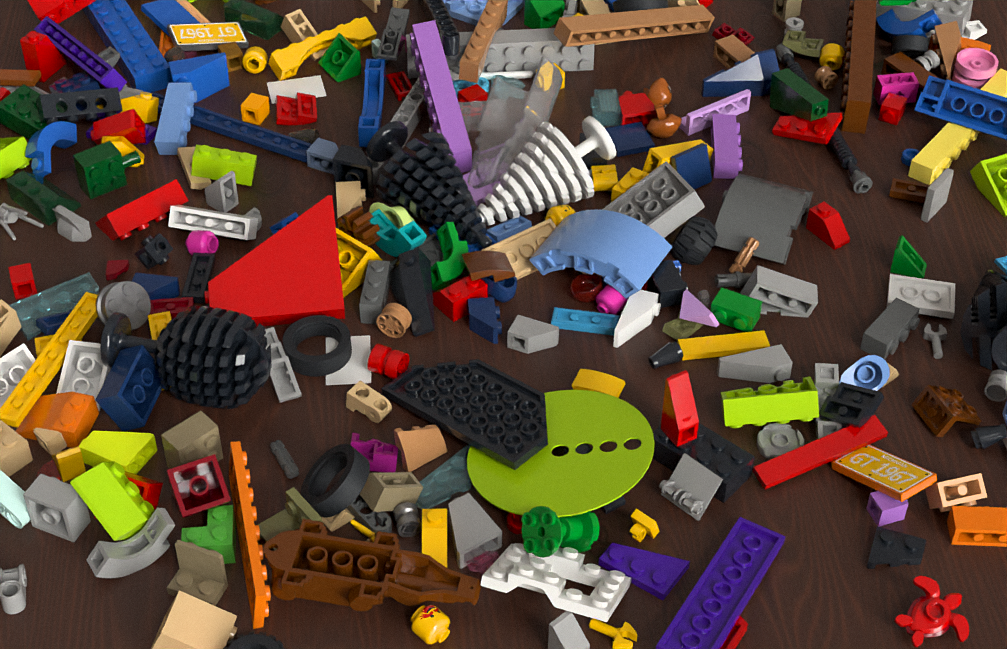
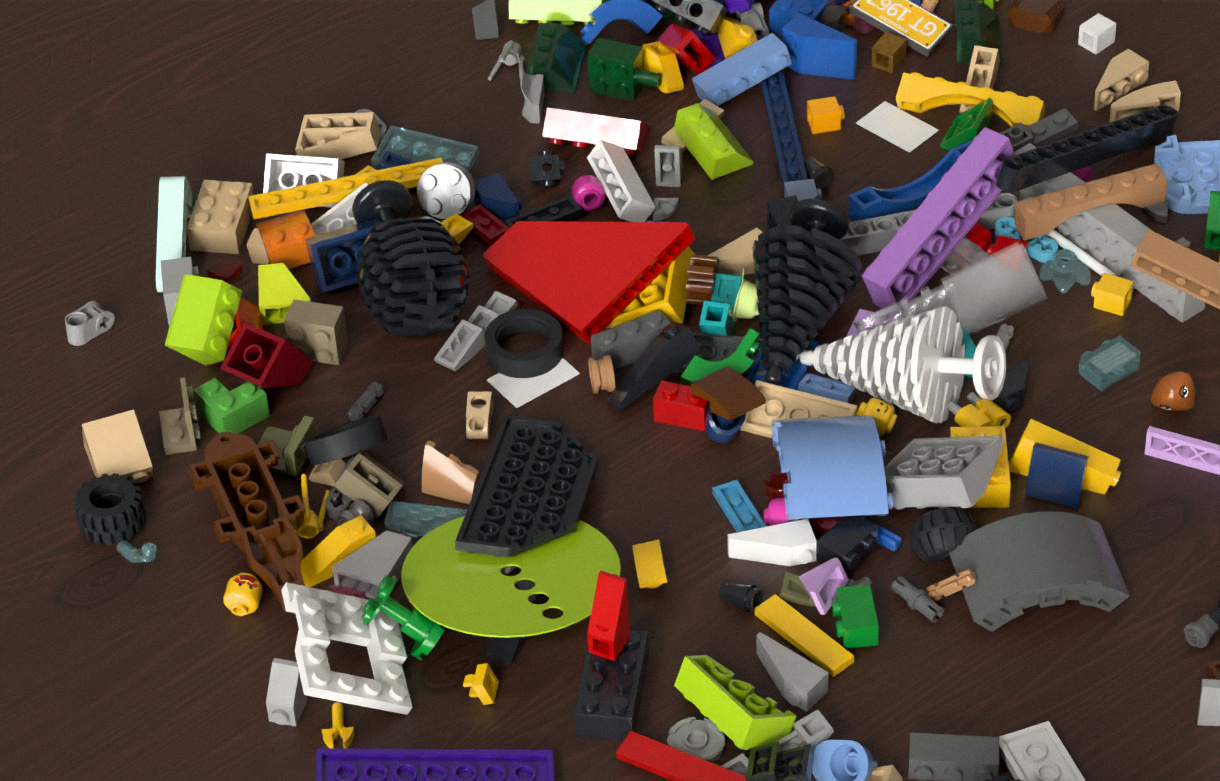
camera: 60 degrees right, 0 degrees up
red brick [8,263,38,300] -> none
yellow slope [51,446,86,482] -> none
light grey arch [86,507,175,578] -> none
dark red tile [106,260,130,280] -> none
orange plate [228,441,270,629] -> none
yellow head [242,46,268,74] -> none
red slope [275,92,317,126] -> none
magenta slope [351,433,398,472] -> none
red wheel [368,343,410,380] -> none
dark blue slope [468,297,502,344] -> none
light grey slope [507,315,559,354] -> none
dark purple wing [599,543,690,600] -> none
dark blue tile [605,122,655,157] -> none
red torso [617,91,657,127] -> none
dark orange piece [646,103,682,138] -> none
light grey hinge [659,453,723,521] -> none
medium lavender brick [711,114,743,179] -> none
light grey wedge [740,265,818,317] -> none
red slope [806,201,850,250] -> none
green slope [890,235,927,279] -> none

